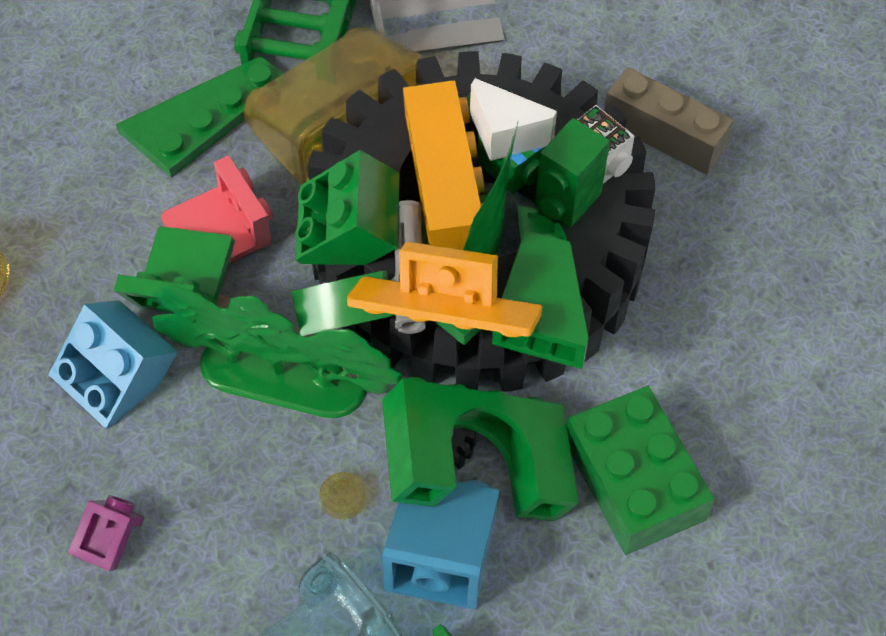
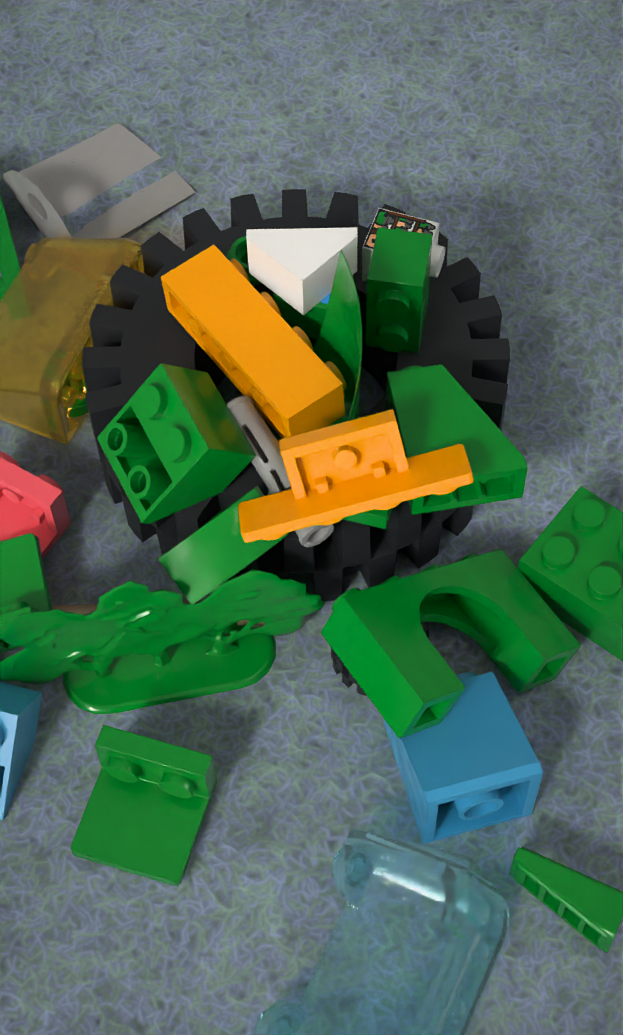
camera: 25 degrees left, 0 degrees up
magenta bracket [68,495,145,571] -> none
clear yellow tile [320,472,366,520] -> none
green tile [516,206,567,244] -> none
dark tan brick [604,67,734,175] -> none
none -> green bracket [70,725,217,886]

